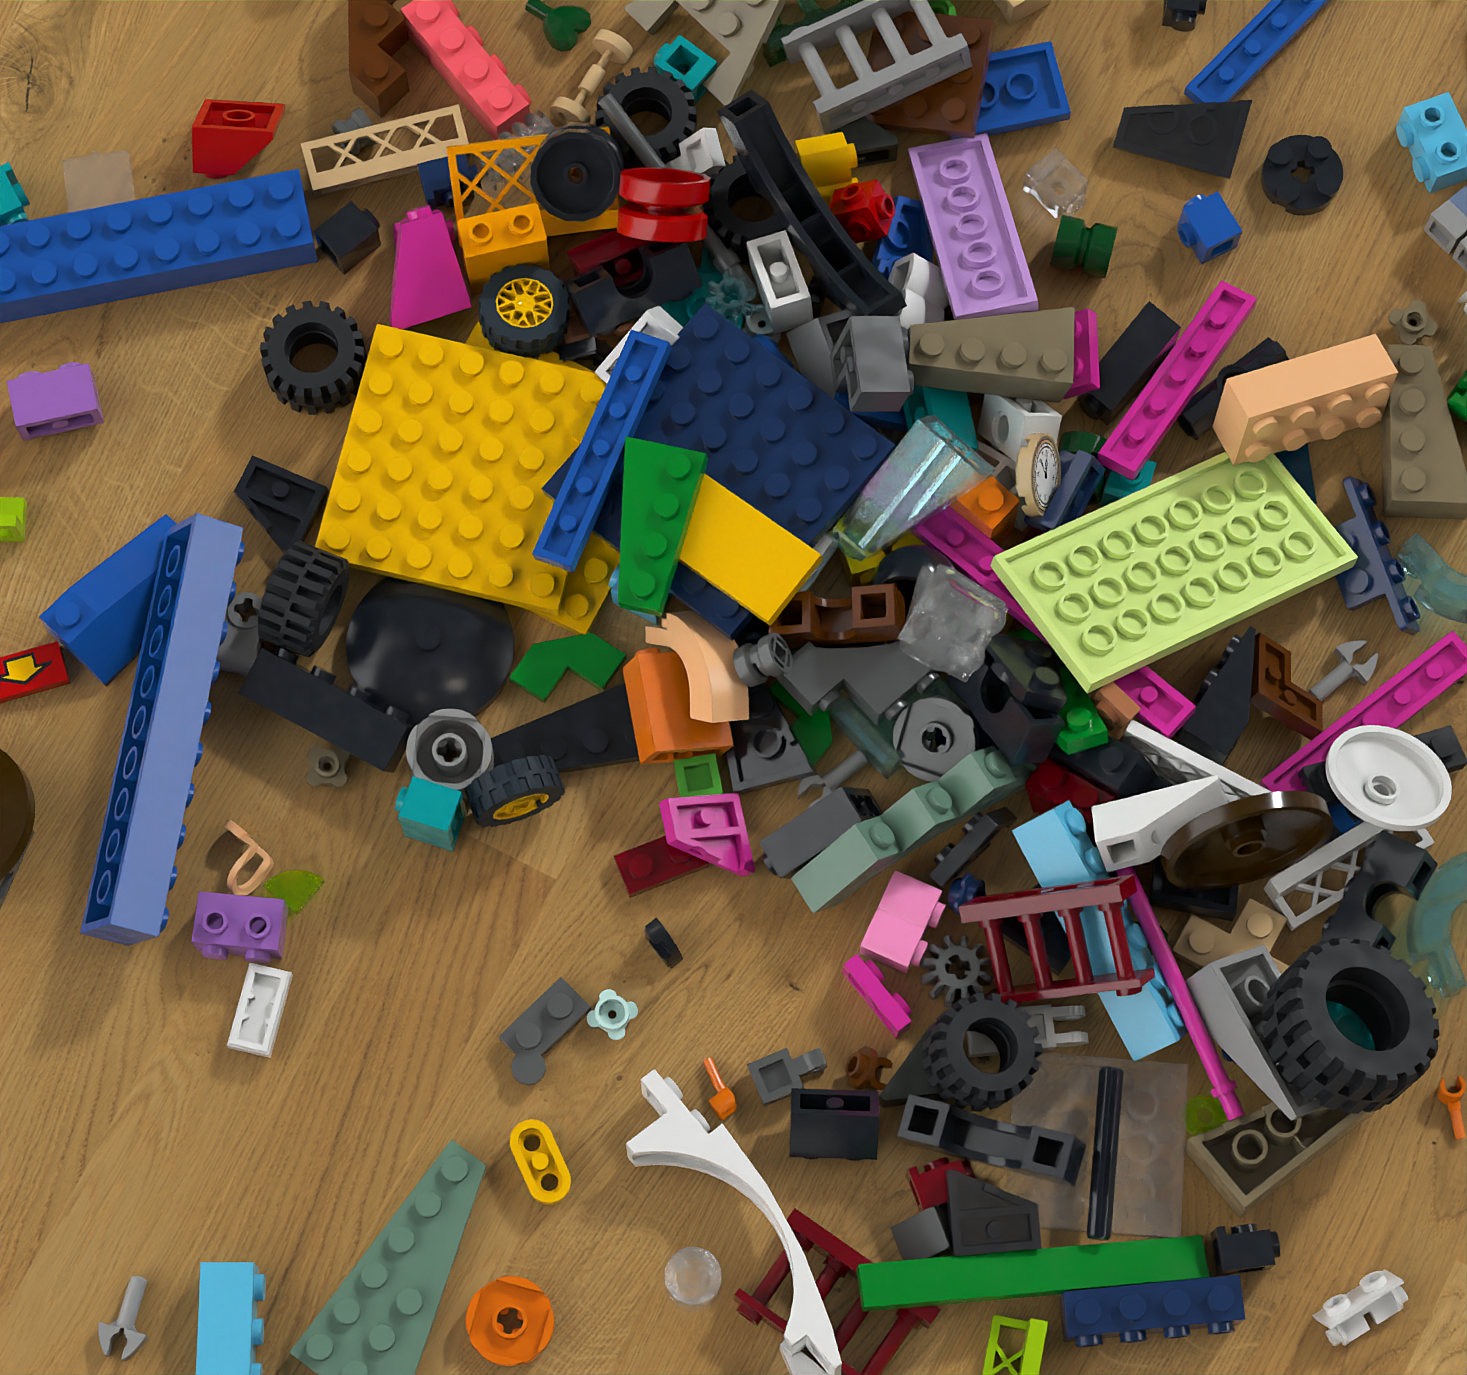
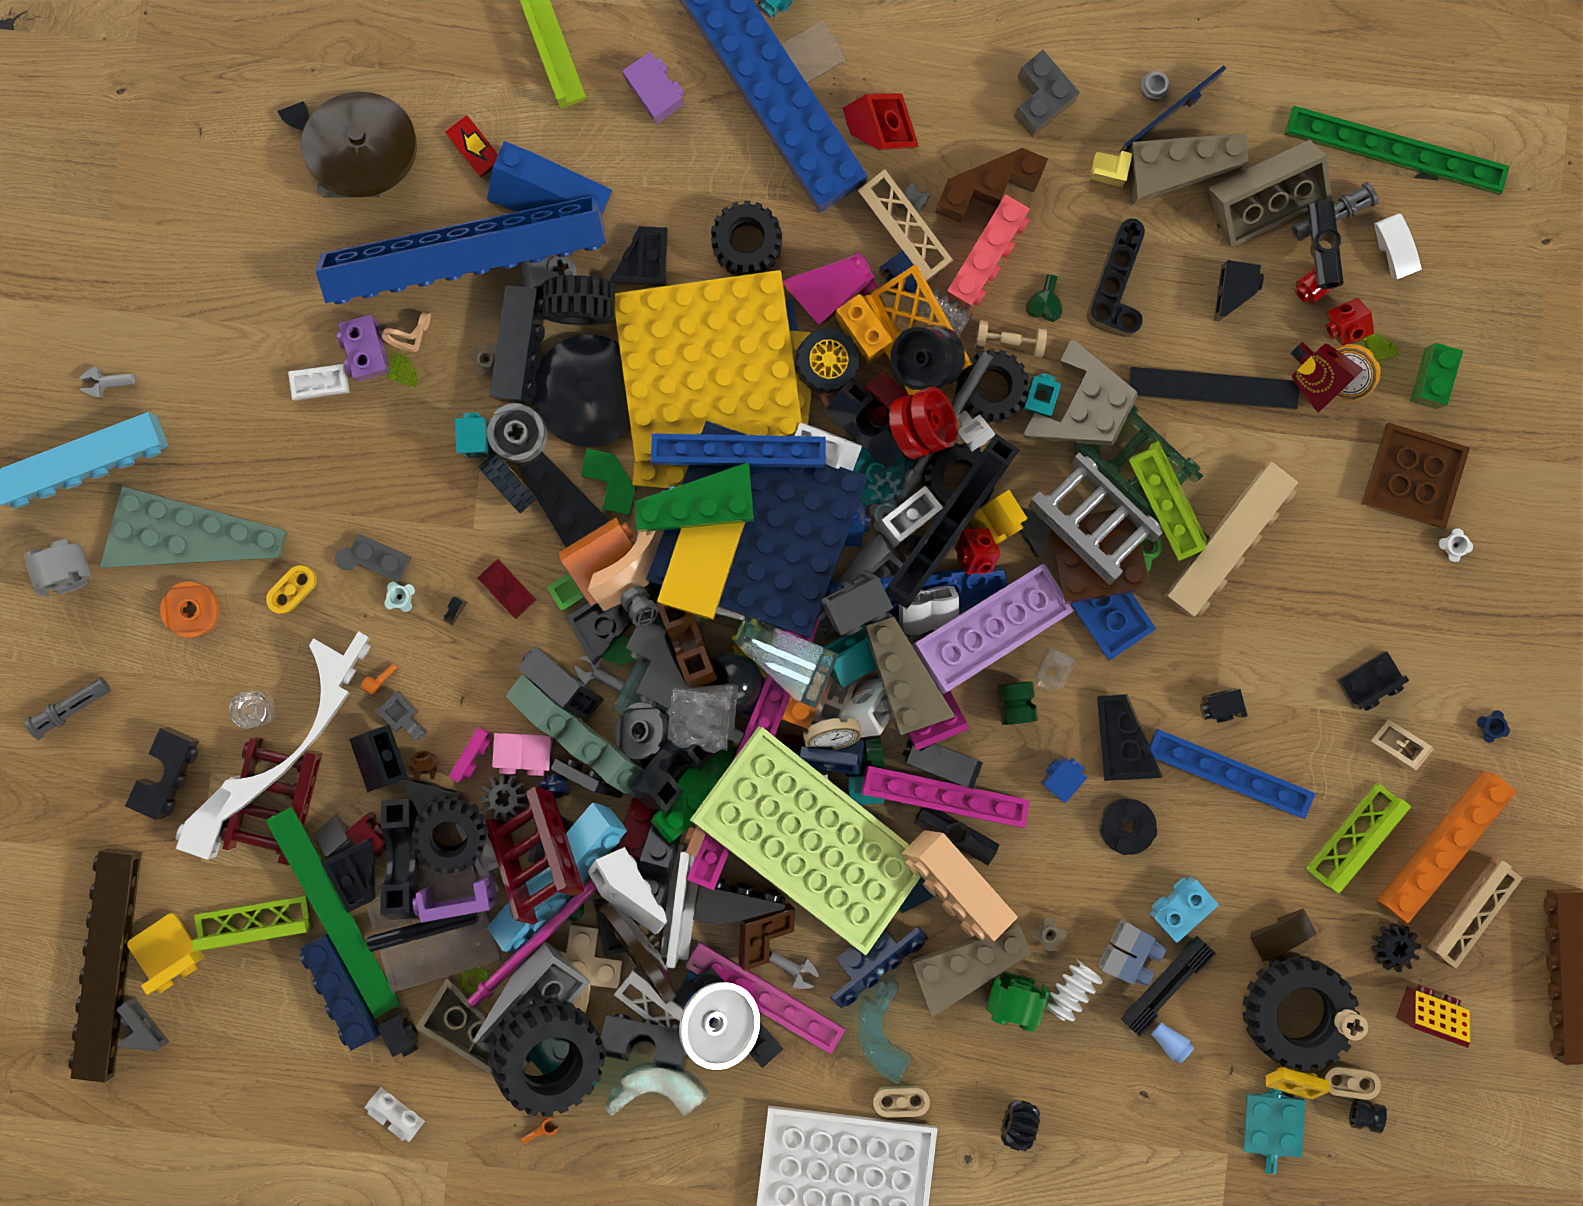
camera: 70 degrees right, 15 degrees up
black brick [314,201,381,275] -> none
black tile [558,336,613,366] -> none
dark pink wing [659,793,755,877] -> none
black wing [971,629,1067,713] -> none
none -> medium lavender panel [413,875,498,922]

